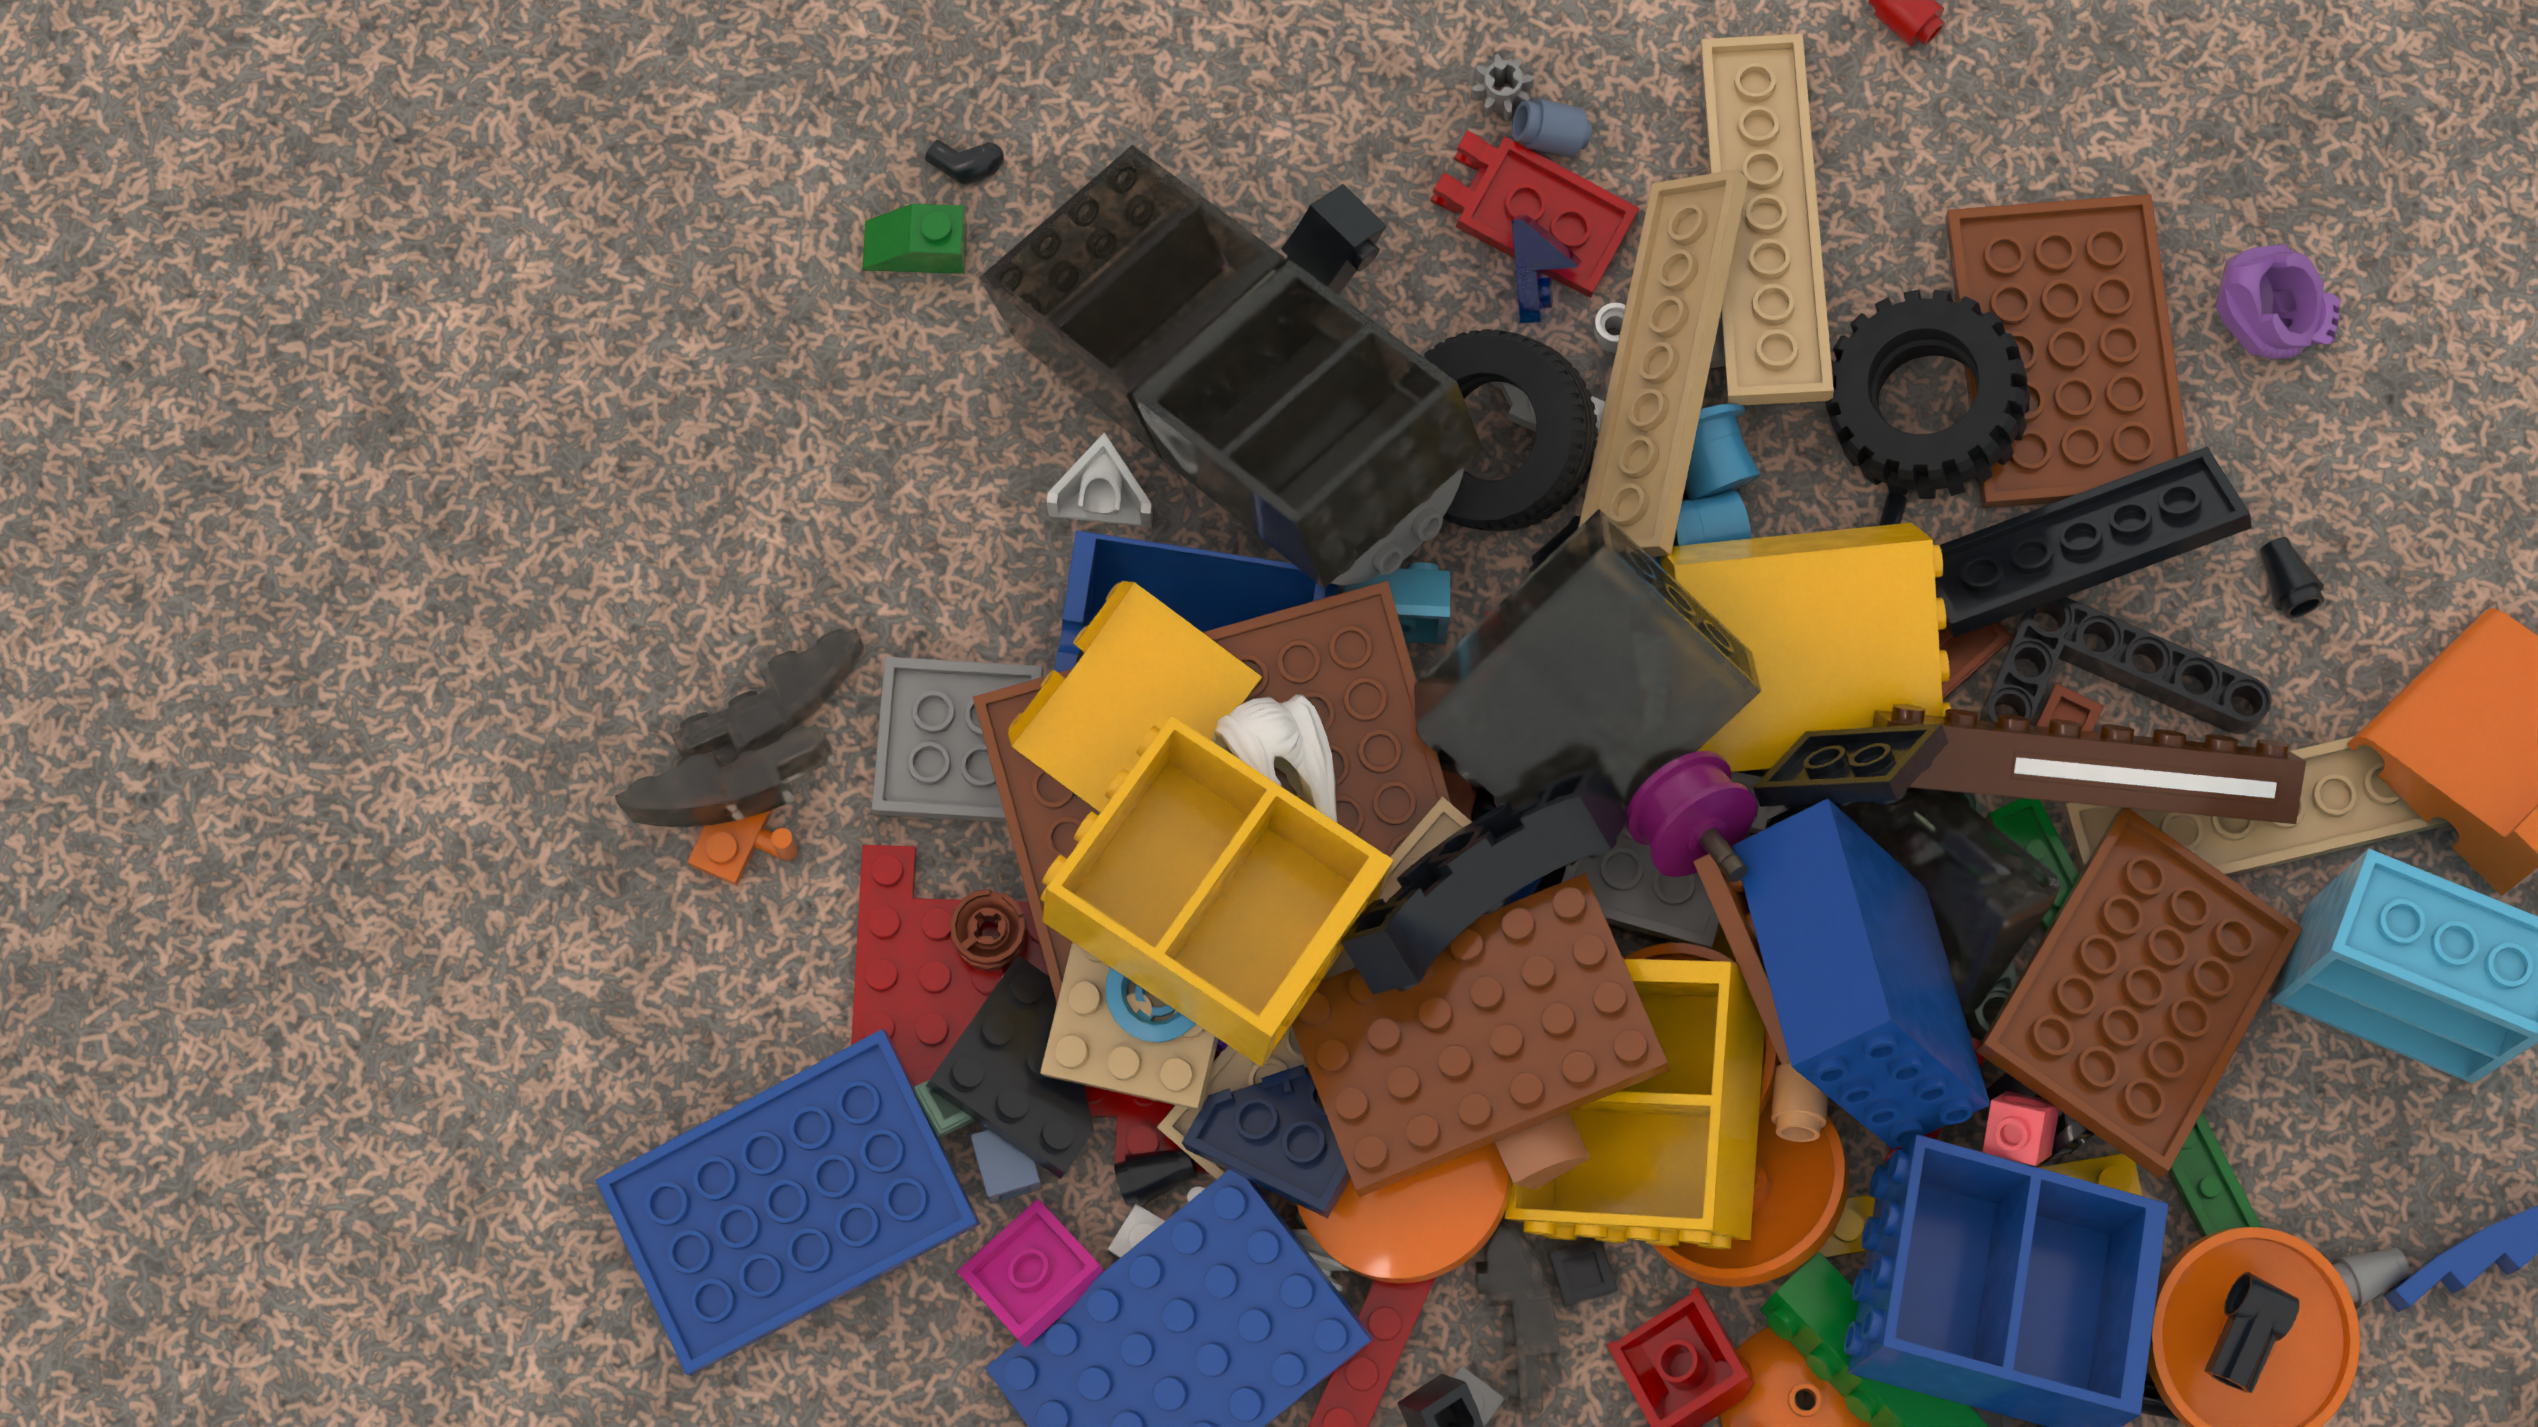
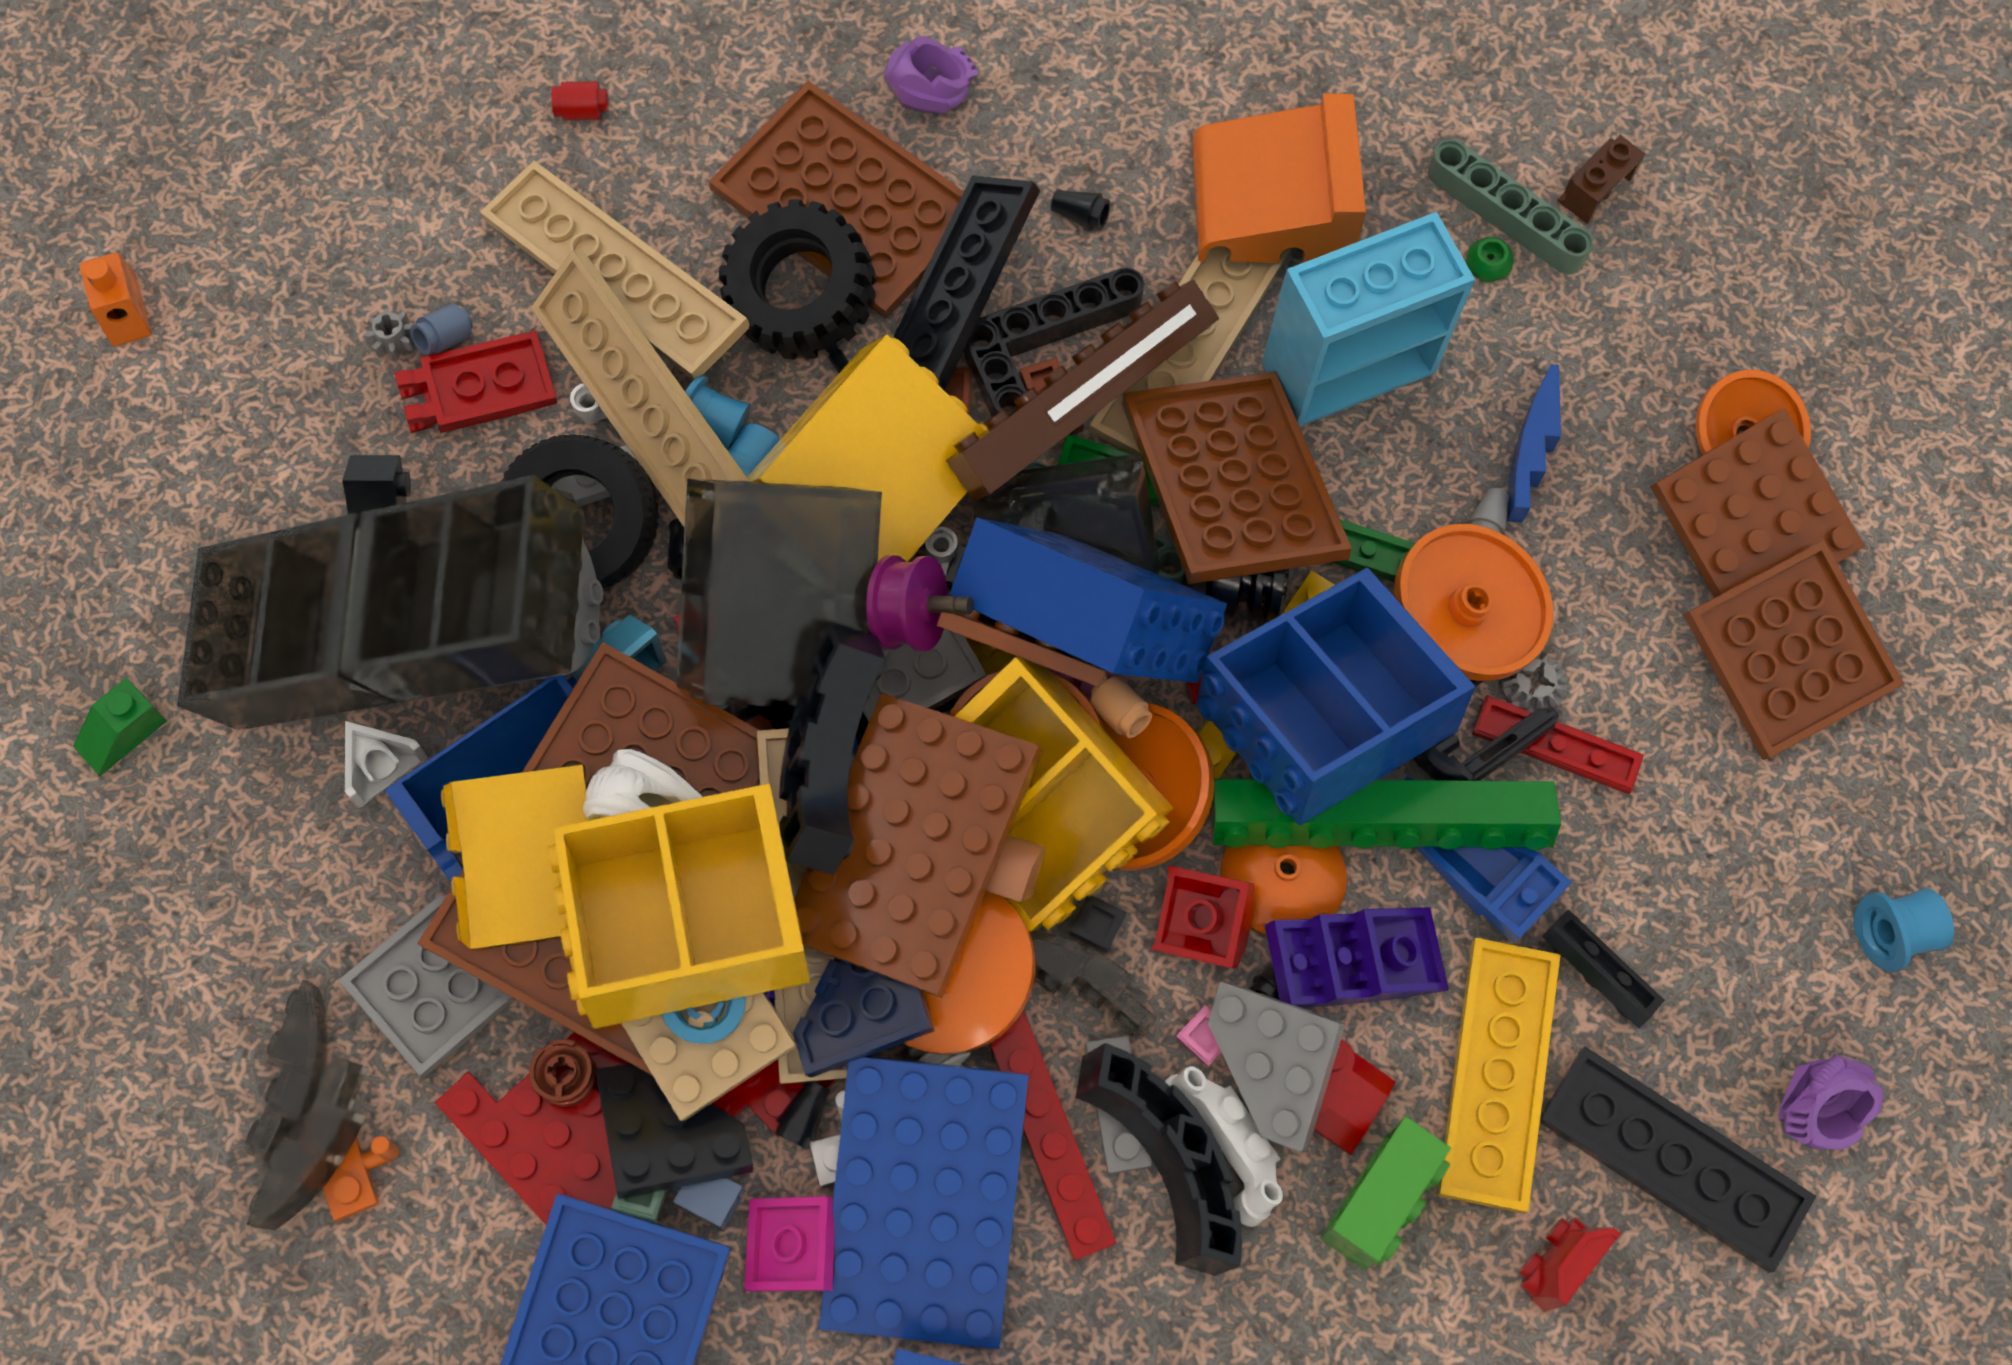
camera: 50 degrees left, 5 degrees down
black arm [925,139,1004,184] -> none
clear blue slope [1512,215,1582,324] -> none
black plate [1753,724,1949,809] -> none
coral brick [1982,1091,2059,1166] -> none
black piece [2204,1272,2300,1393] -> none

